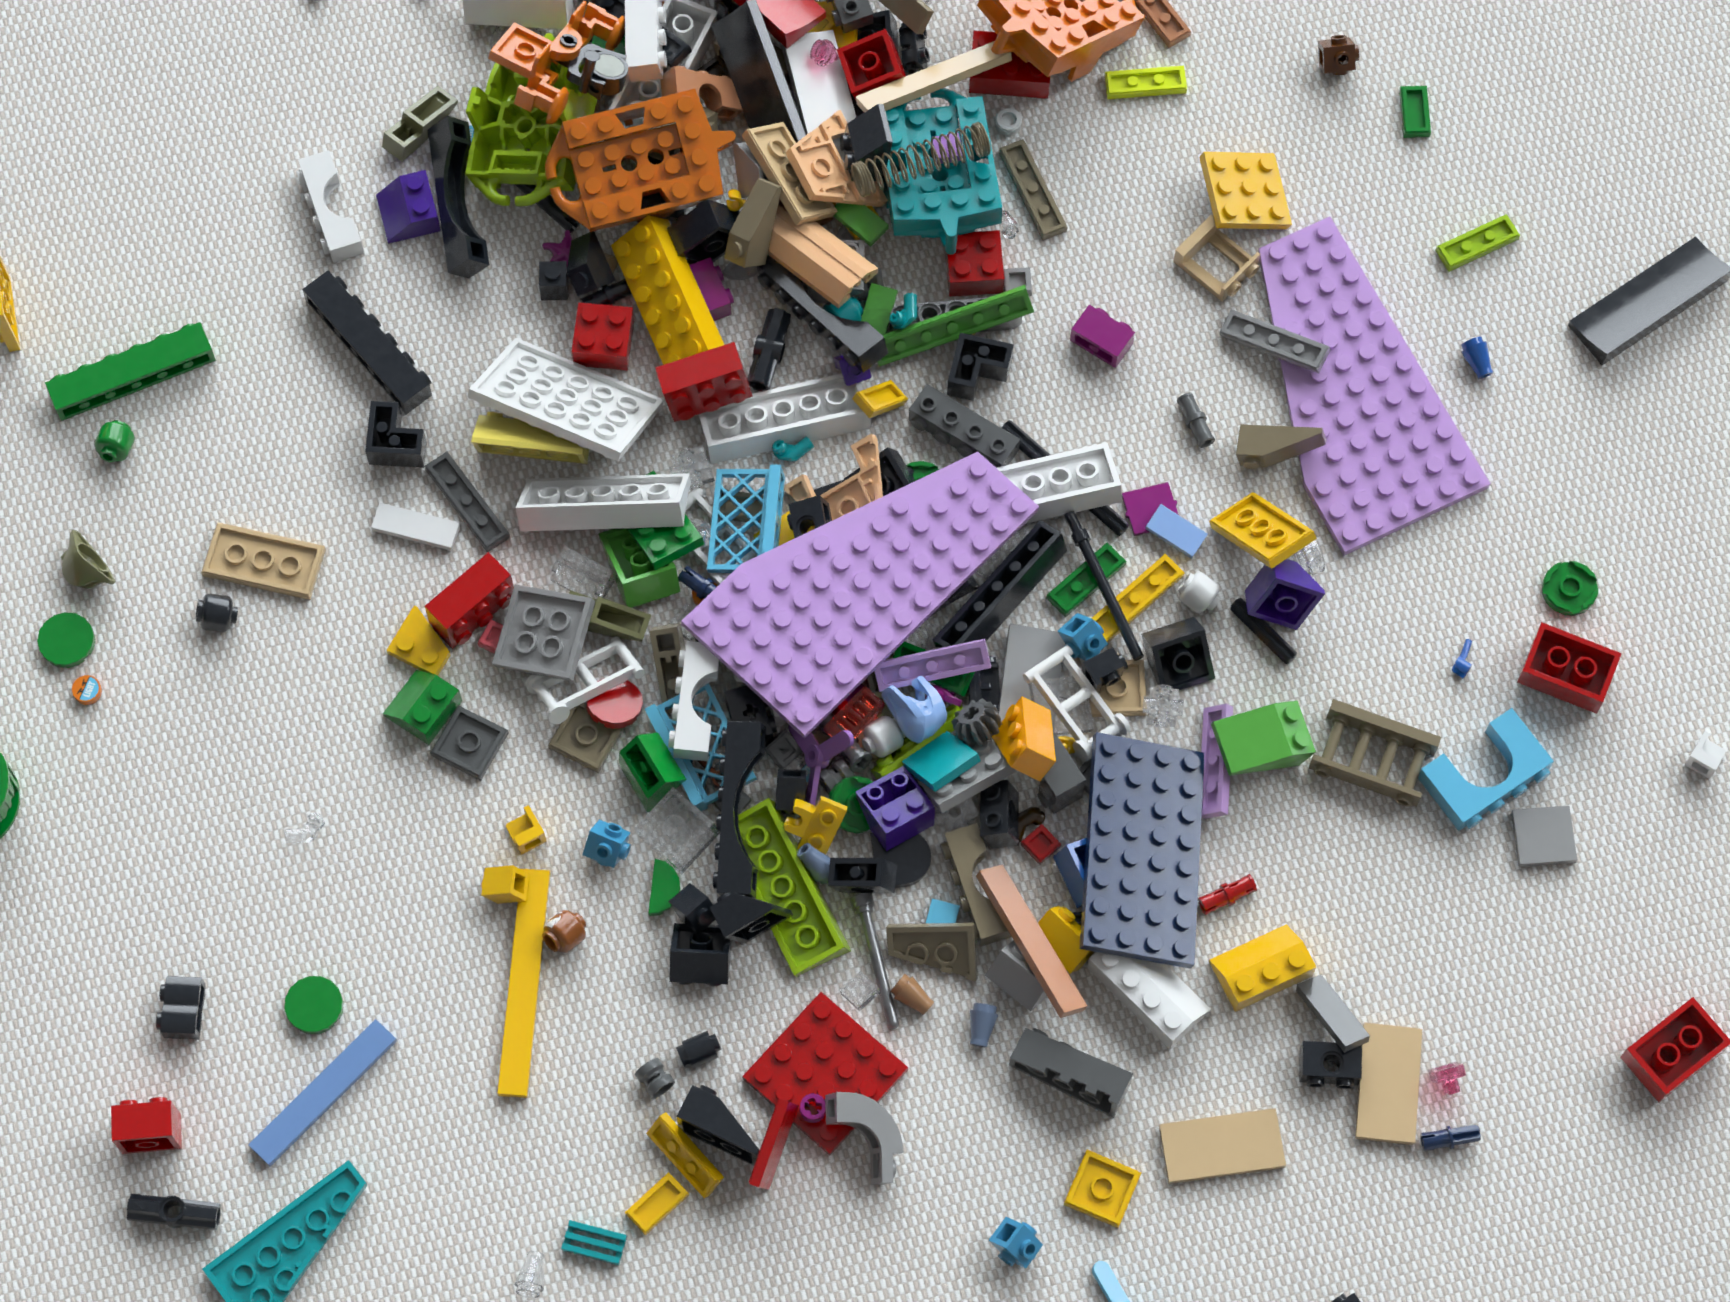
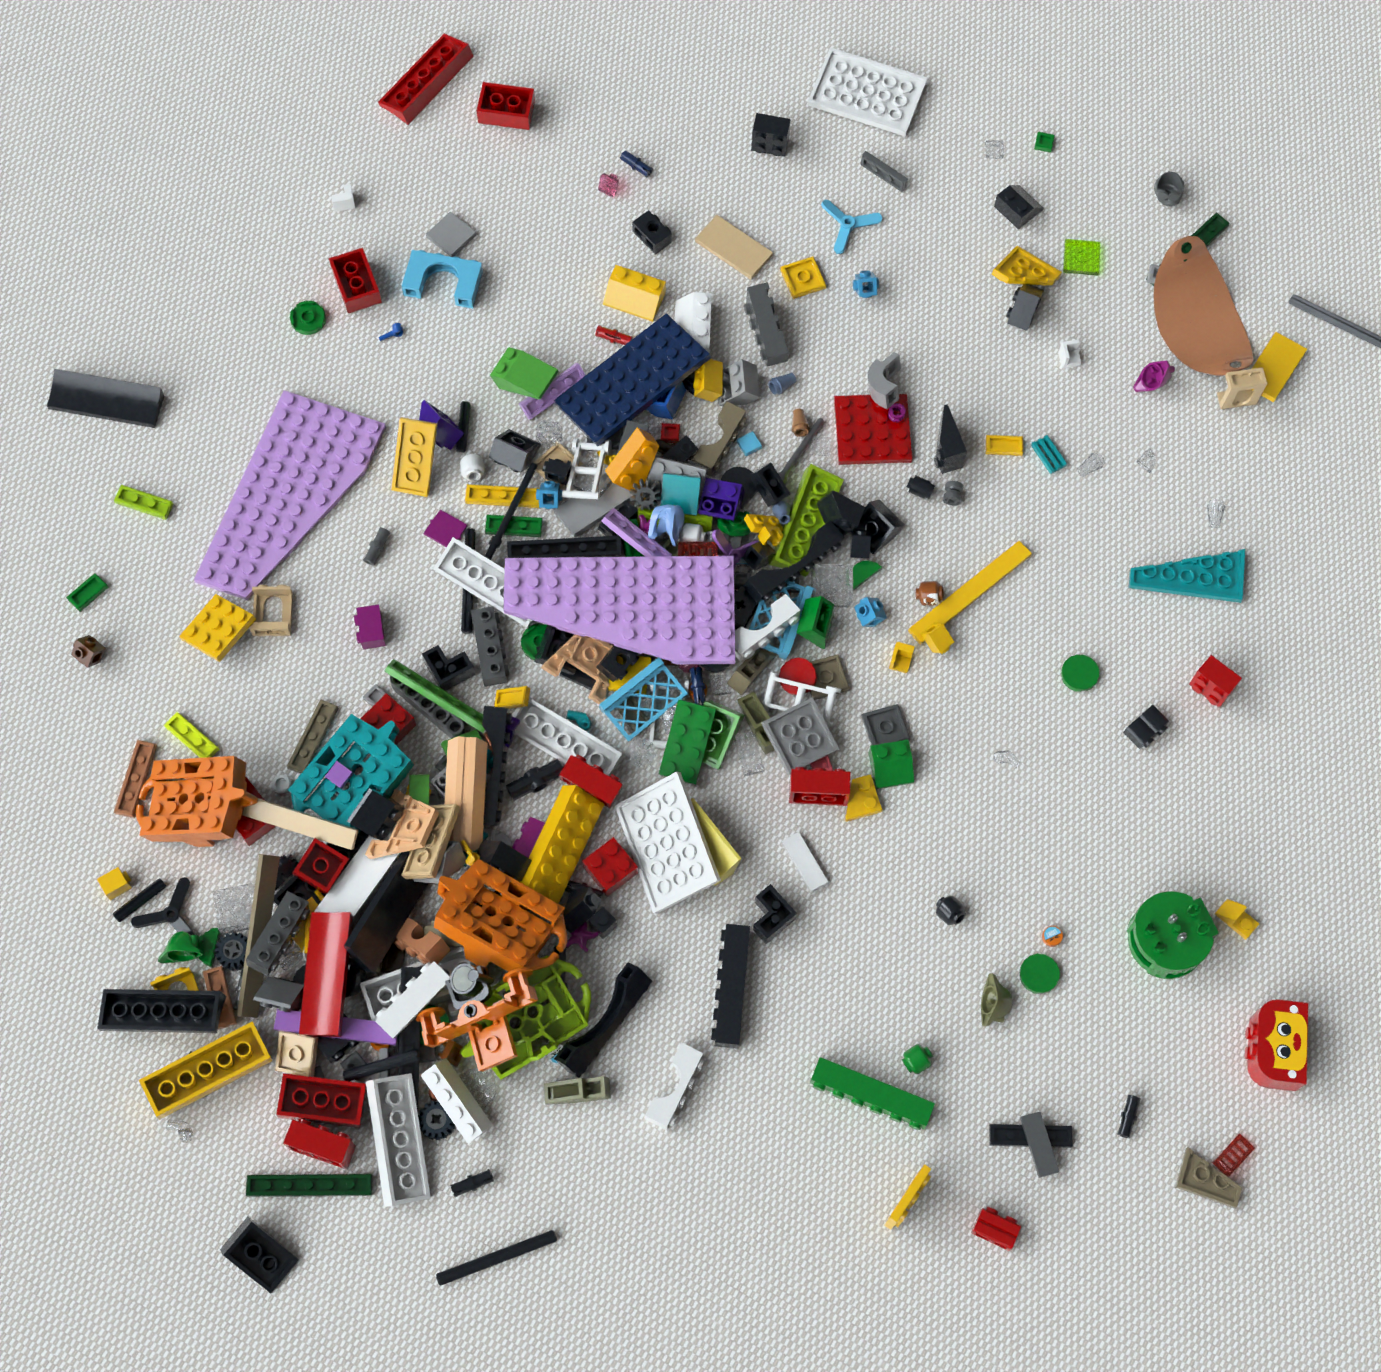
camera: 135 degrees left, 0 degrees up
black piece [127,1194,221,1230] -> none
tan tile [201,522,326,600] -> none
medium blue tile [248,1019,397,1167] -> none
dark purple slope [376,170,441,244] -> none
dark grey tile [424,451,510,553] -> none
white arch [516,473,691,532] -> none
yellow tile [646,1112,724,1199] -> none
dark tan slope [724,178,782,268] -> none
red tile [749,1098,799,1190] -> none
clear pink plate [810,39,839,67] -> none
dark tan piece [851,122,991,197] -> none
dark tan wing [886,923,978,982] -> none
teal arm [889,293,917,329] -> none
tile [976,864,1087,1018] -> none
light blue tile [1145,504,1208,559] -> none
light grey tile [1219,309,1330,374] -> none
dark tan slope [1236,424,1326,469] -> none
tile [1296,974,1370,1053] -> none
dark tan fence [1309,699,1442,807] -> none
tan tile [1355,1022,1422,1145] -> none
blue cone [1461,336,1493,379] -> none

